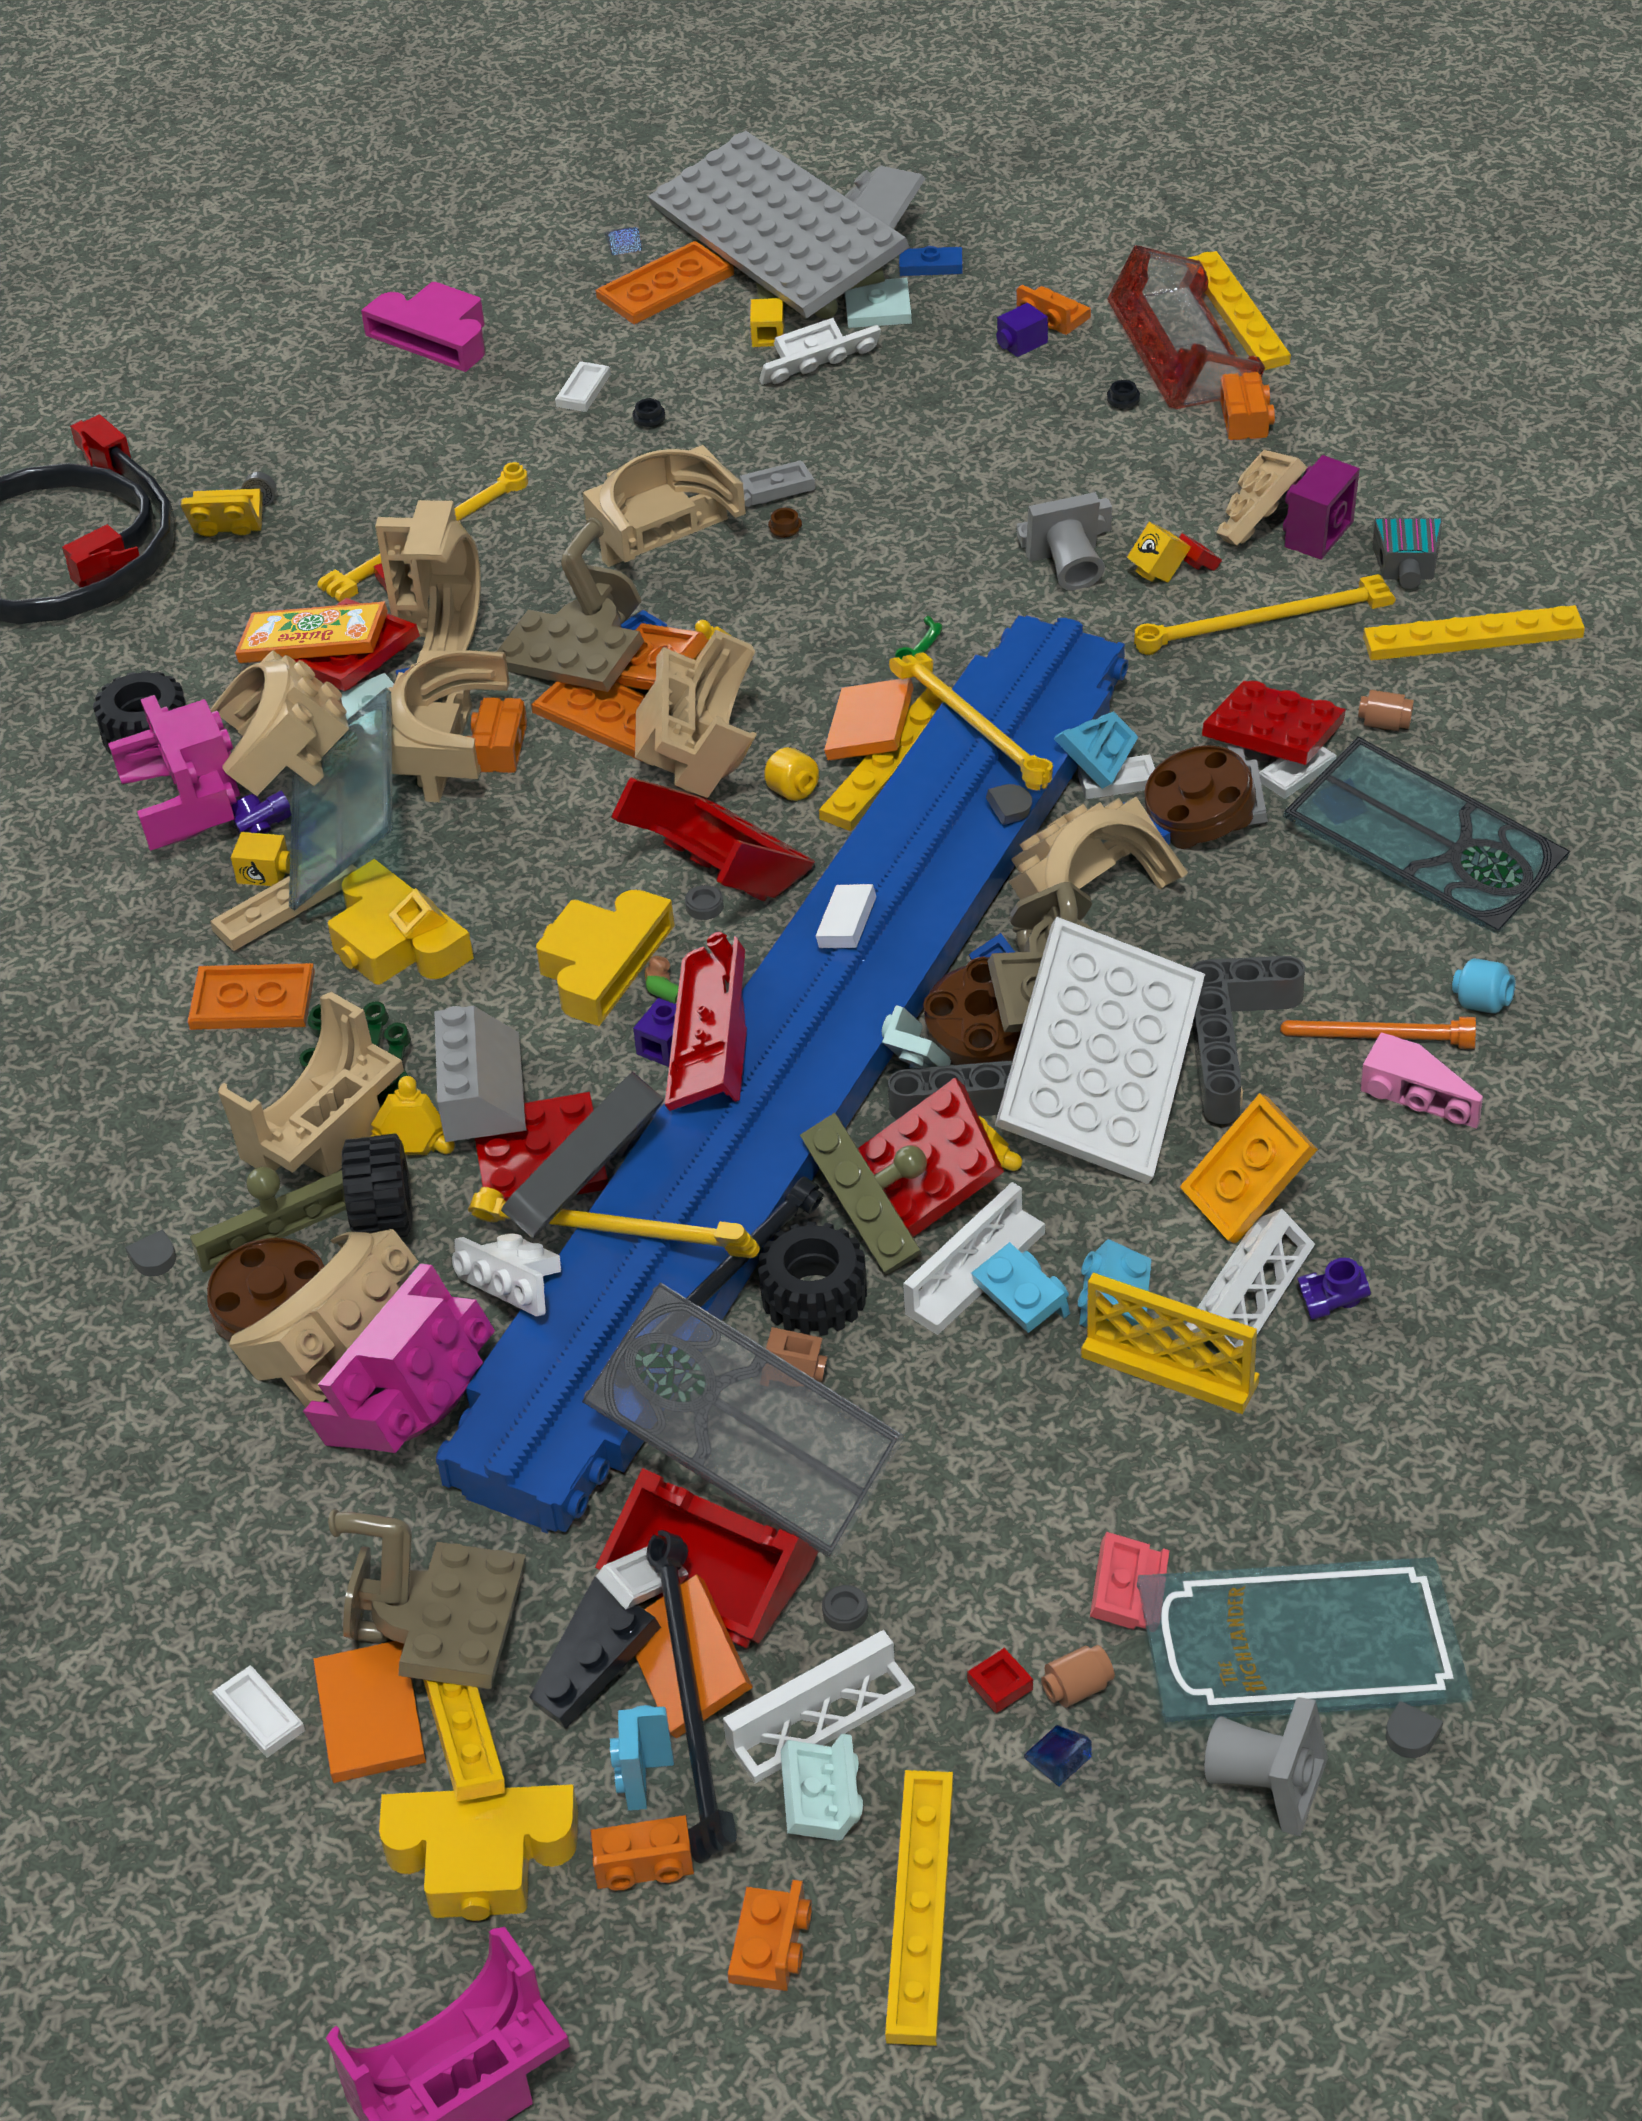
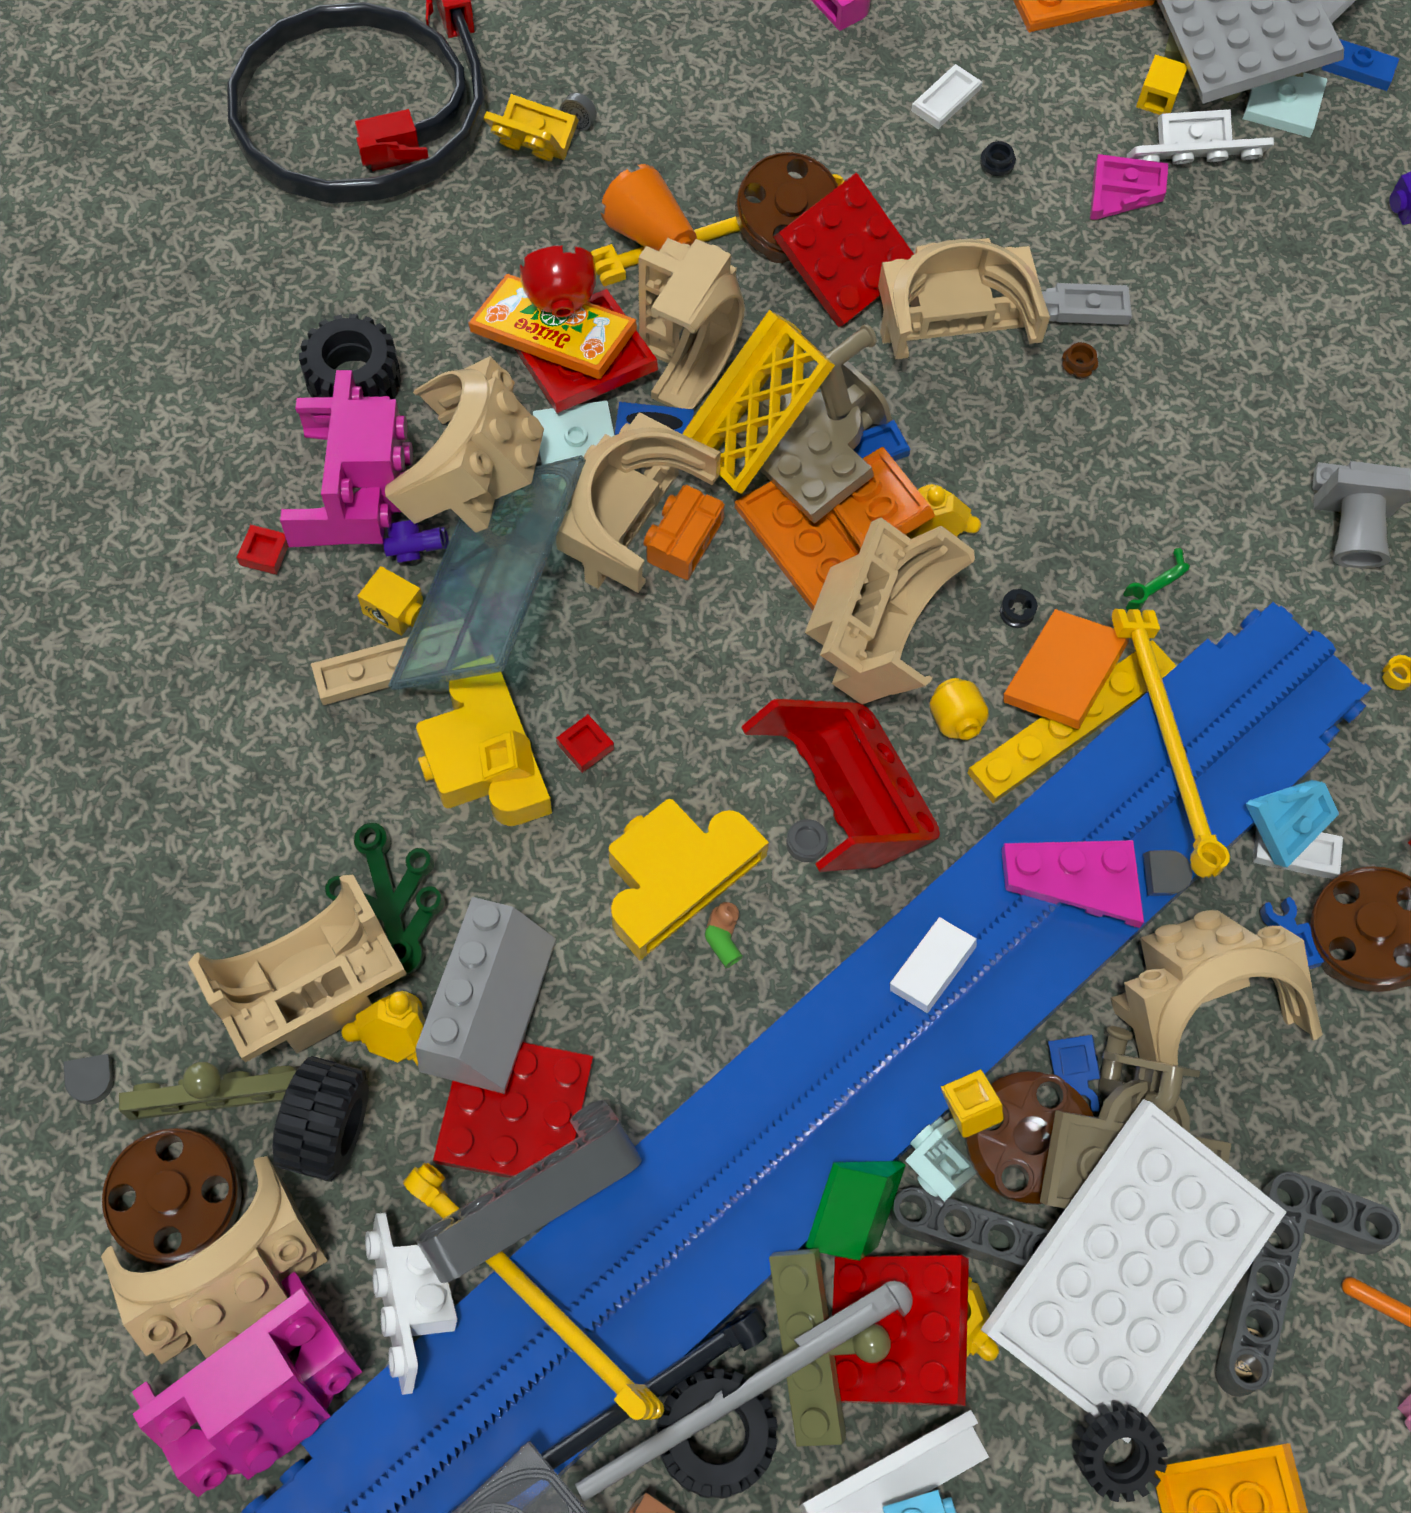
camera: 15 degrees right, 20 degrees up
orange tile [188,963,315,1030] -> none
dark purple brick [633,998,676,1067] -> none
red piece [665,932,747,1111] -> none
none -> red plate [236,524,289,575]
none -> red cylinder [519,245,596,317]
none -> red plate [556,714,614,773]
none -> light grey bar [575,1281,913,1502]
none -> orange cone [601,164,697,251]
none -> yellow fence [682,310,835,494]
none -> reddish brown piece [735,152,838,263]
none -> red plate [773,172,914,327]
none -> green slope [806,1161,906,1261]
none -> yellow slope [941,1069,1003,1138]
none -> black bush [999,589,1038,628]
none -> dark pink wing [1002,840,1144,928]
none -> black tyre [1072,1403,1168,1502]
none -> dark pink wing [1090,154,1168,220]

